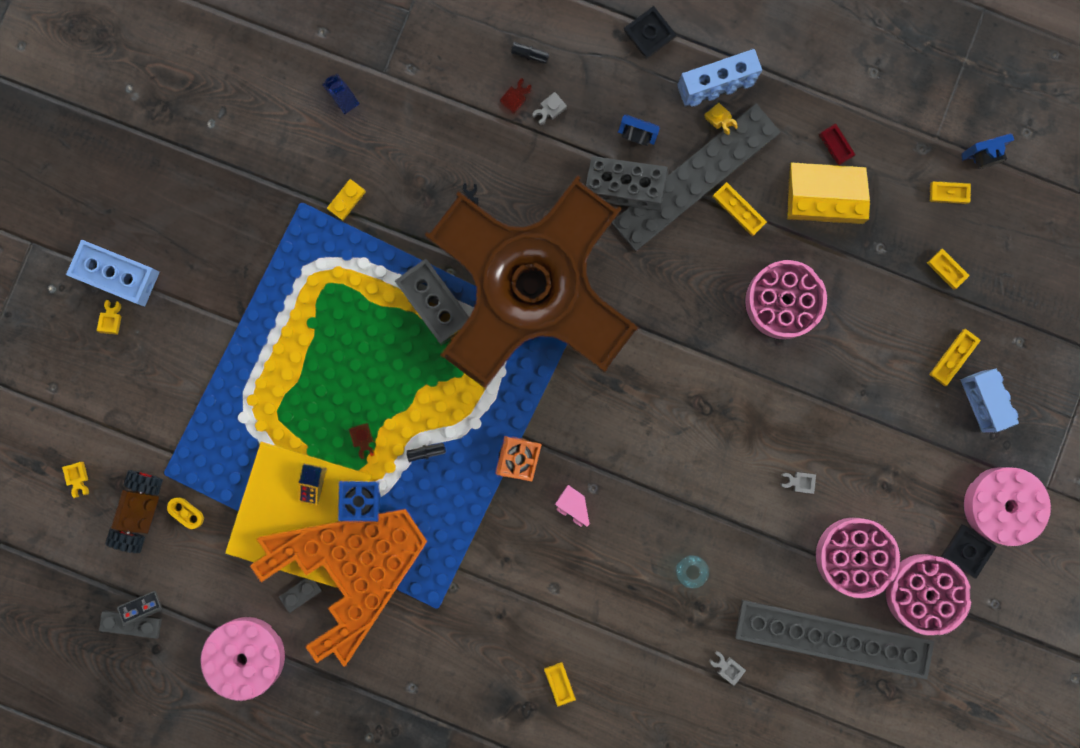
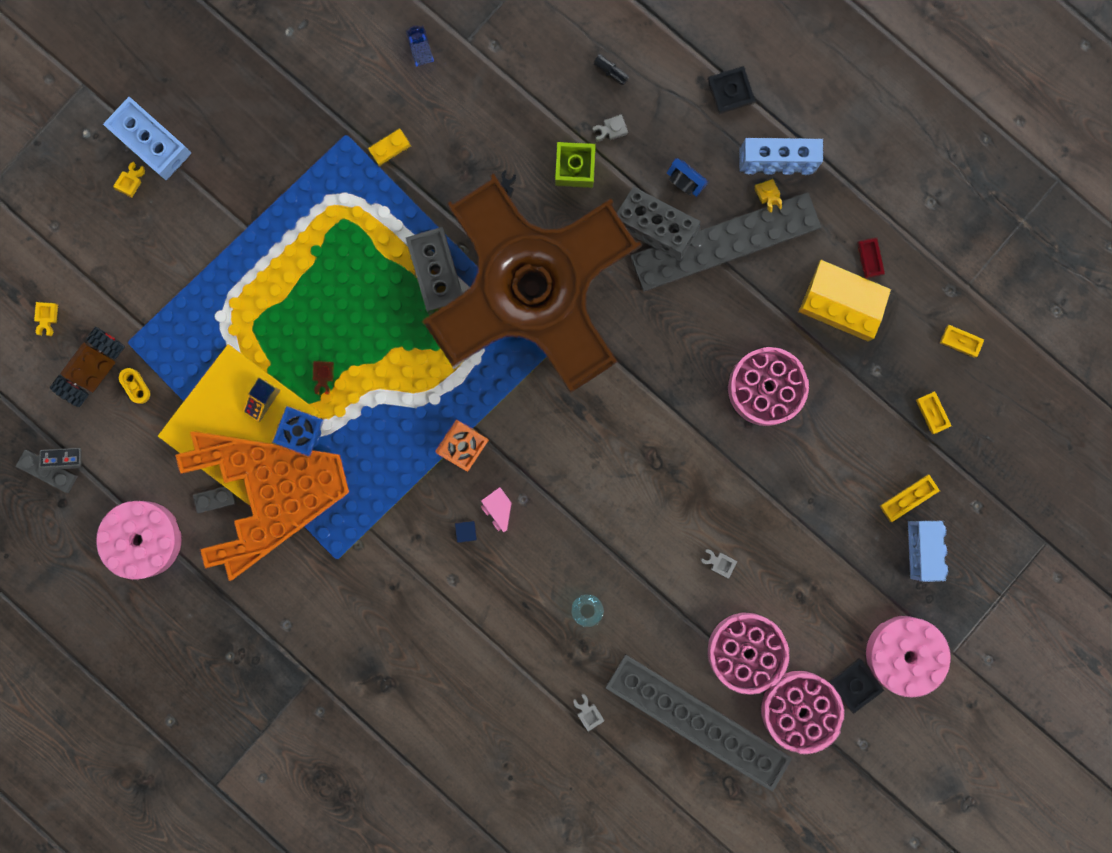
camera: 20 degrees right, 0 degrees up
black axle [406,443,446,462] -> none
clear red plate [500,78,532,114] -> none
yellow tile [544,662,576,707] -> none
yellow plate [712,182,767,237] -> none
blue piece [961,133,1014,169] -> none
none -> dark blue tile [455,521,477,543]
none -> lime brick [555,142,595,188]

